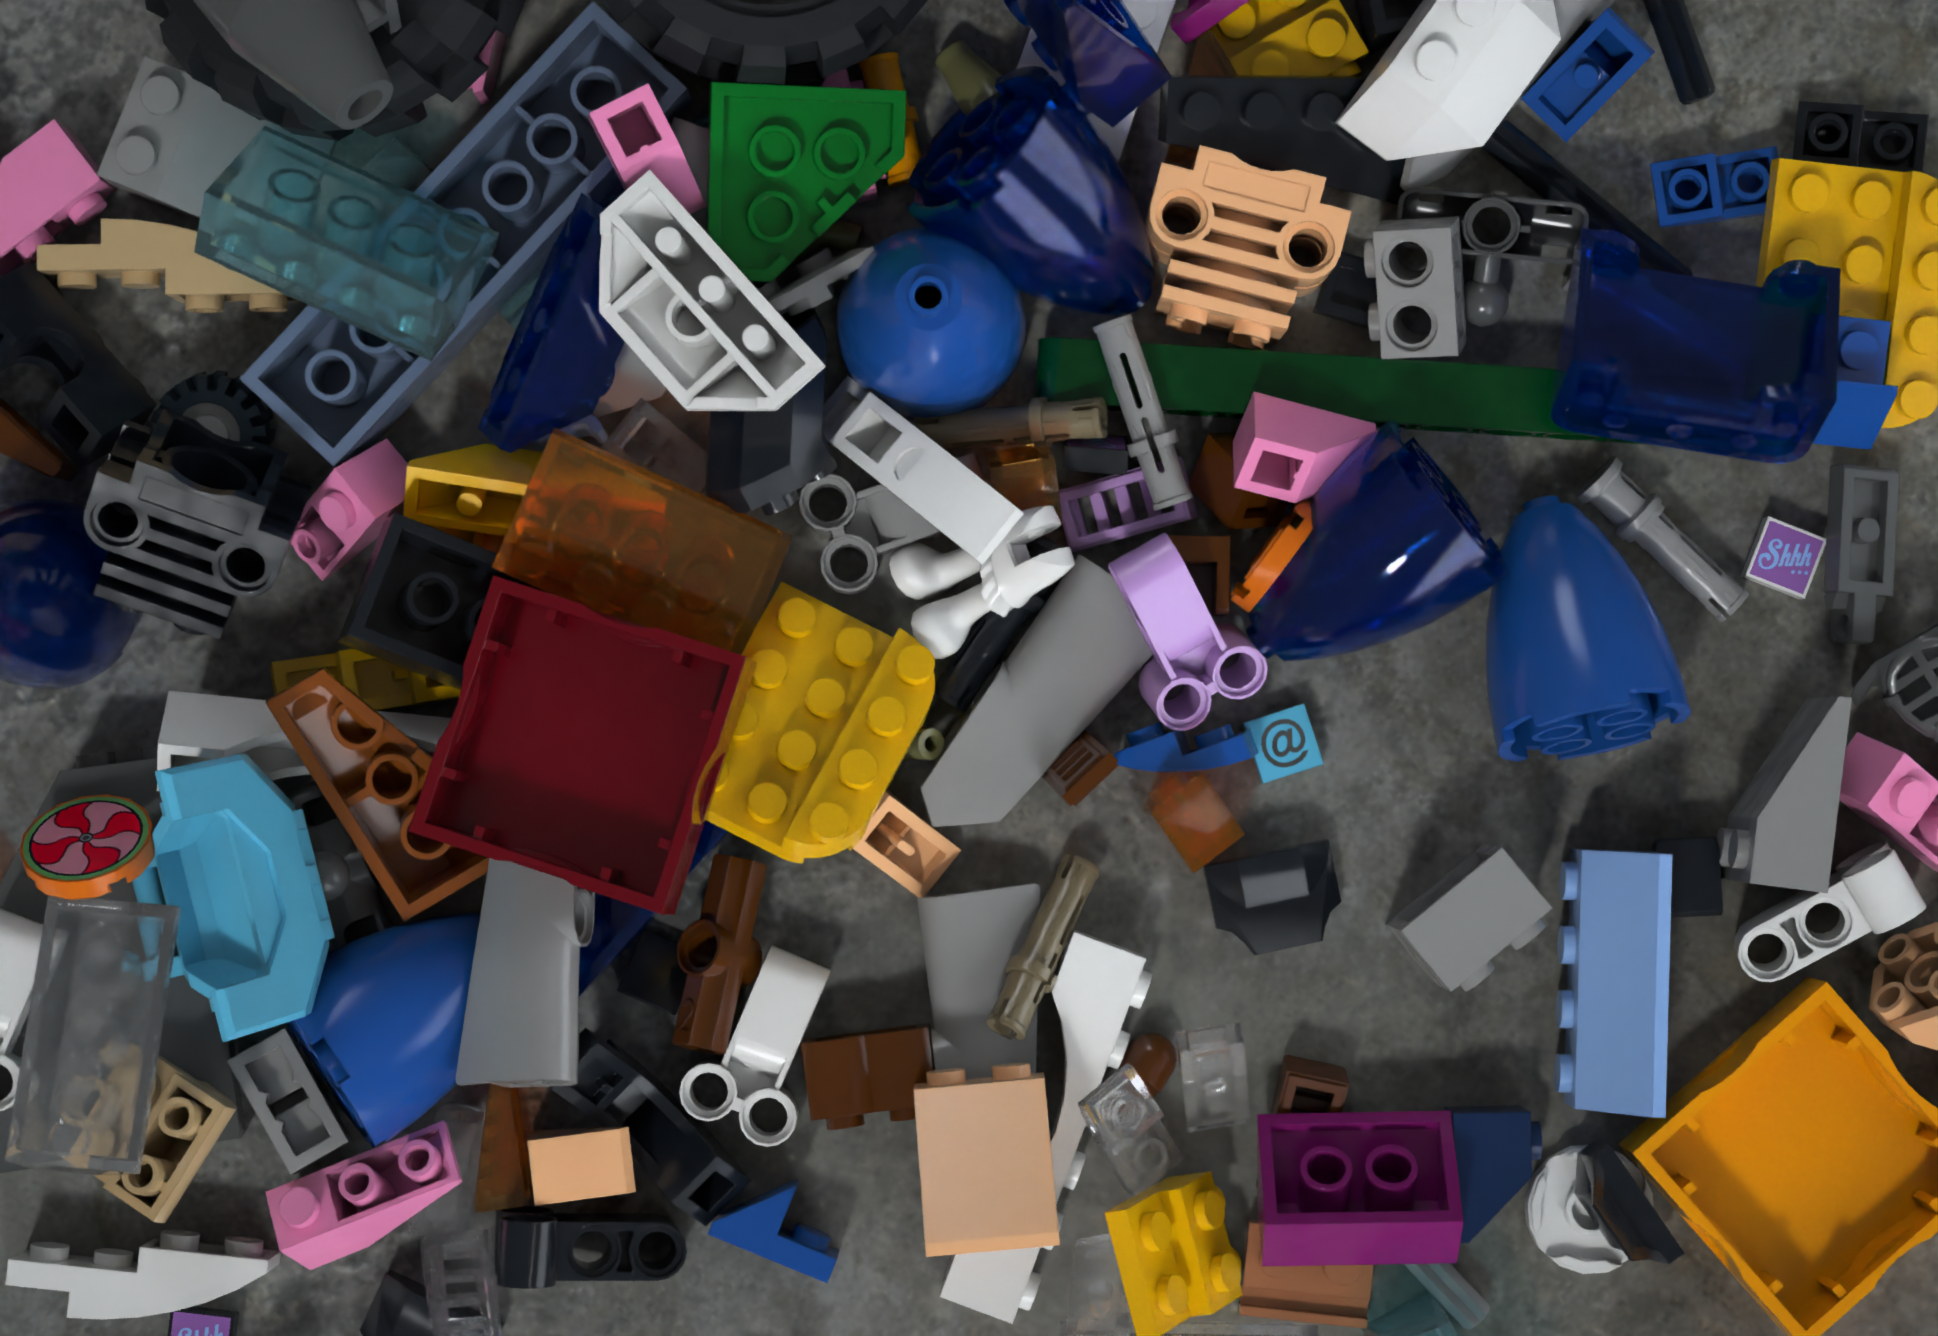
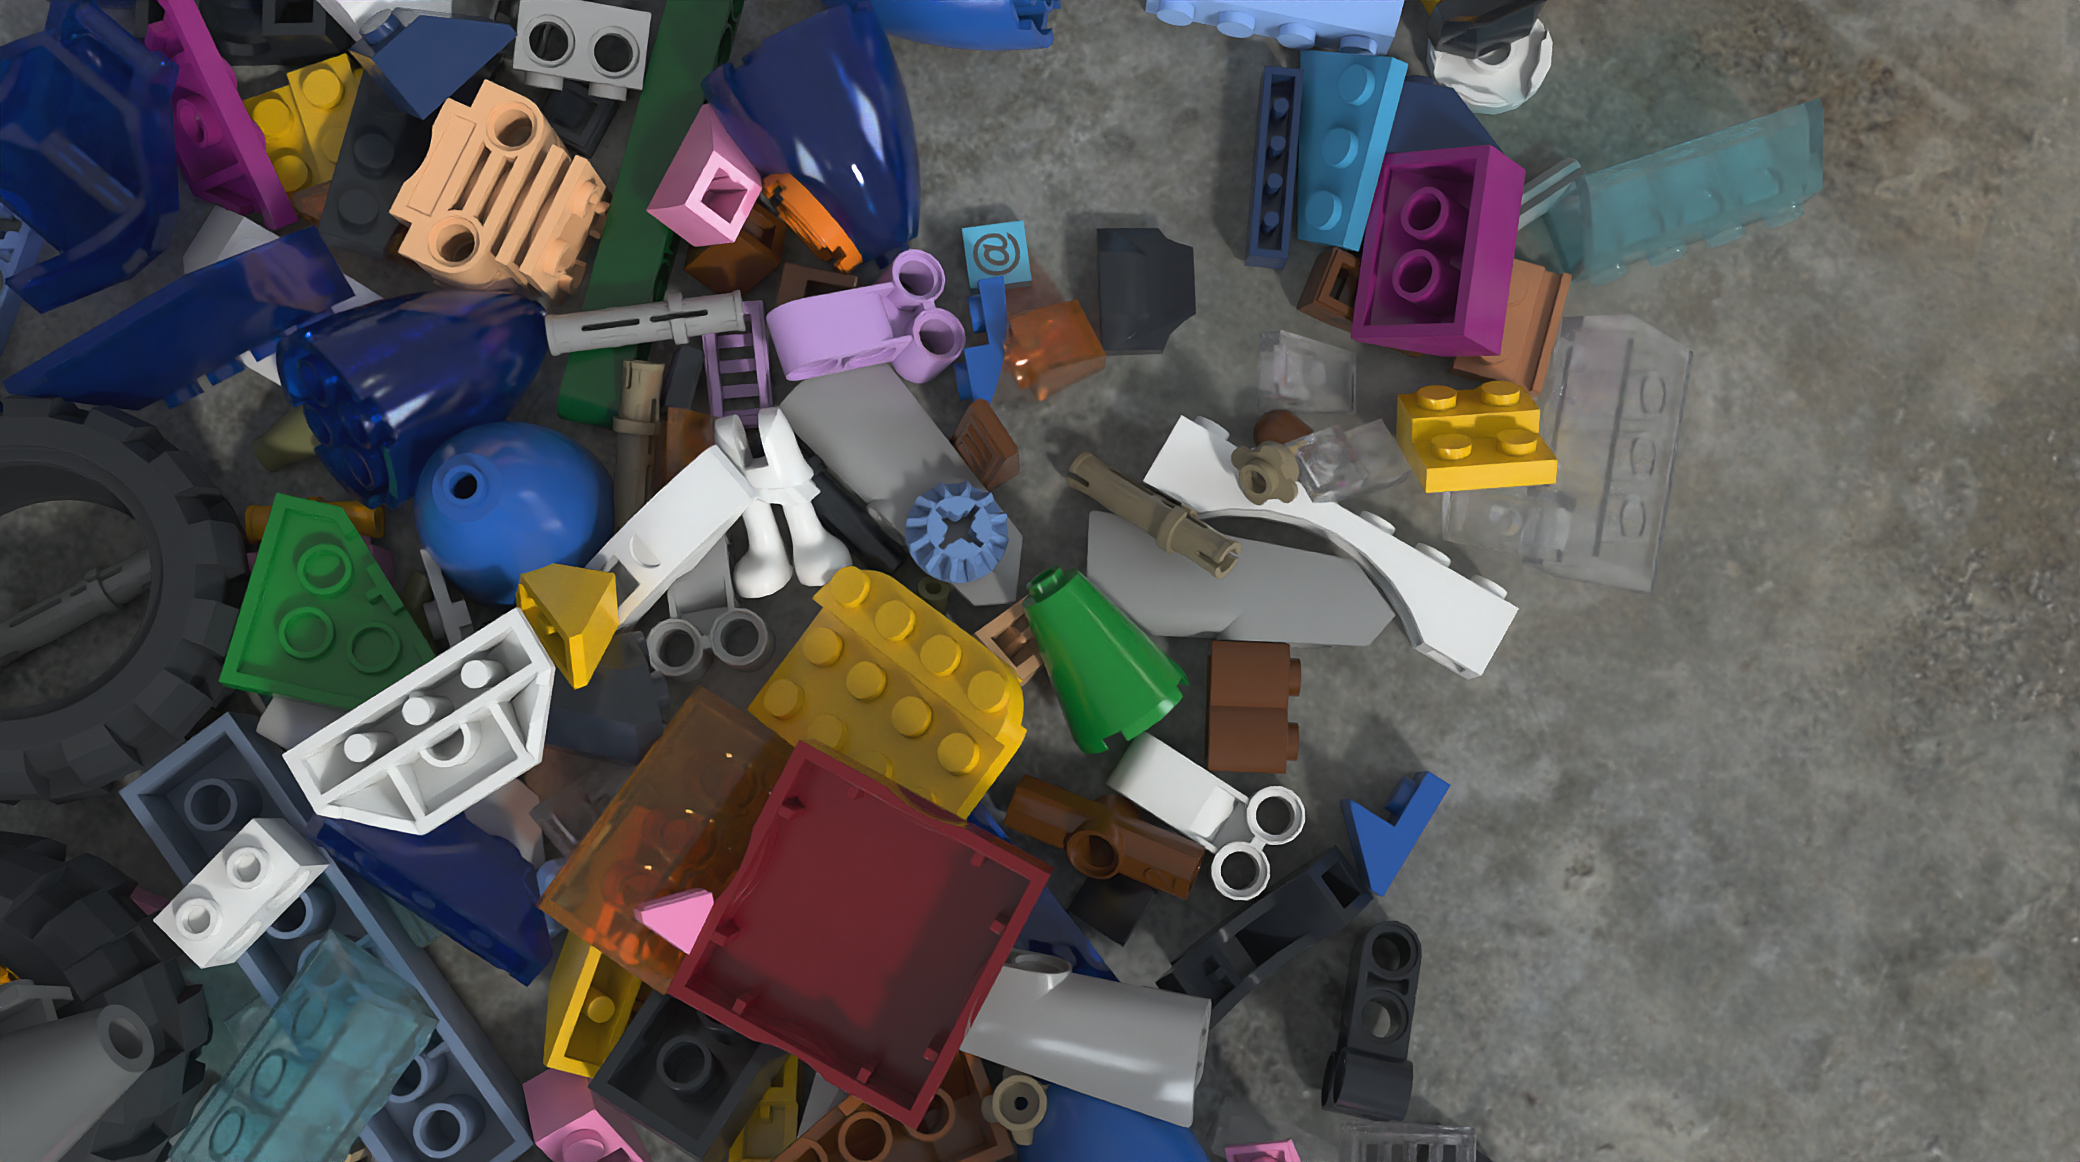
camera: 80 degrees left, 5 degrees down
clear orange slope [474,1083,533,1213] -> none
light nougat slope [527,1127,636,1206] -> none
bright pink slope [588,83,706,214] -> none
light nougat slope [913,1063,1060,1257] -> none
light grey brick [1385,844,1552,992] -> none
none -> white brick [153,818,330,969]
none -> dark blue slope [348,7,518,120]
none -> yellow slope [515,563,619,690]
none -> bright pink slope [633,887,714,955]
none -> medium blue gear [905,480,1009,583]
none -> dark tan plate [981,1066,1050,1145]
none -> green cone [1022,565,1189,754]
none -> dark tan plate [1231,441,1299,506]
none -> dark blue piece [1244,66,1304,269]
none -> dark azure wing [1297,50,1408,252]

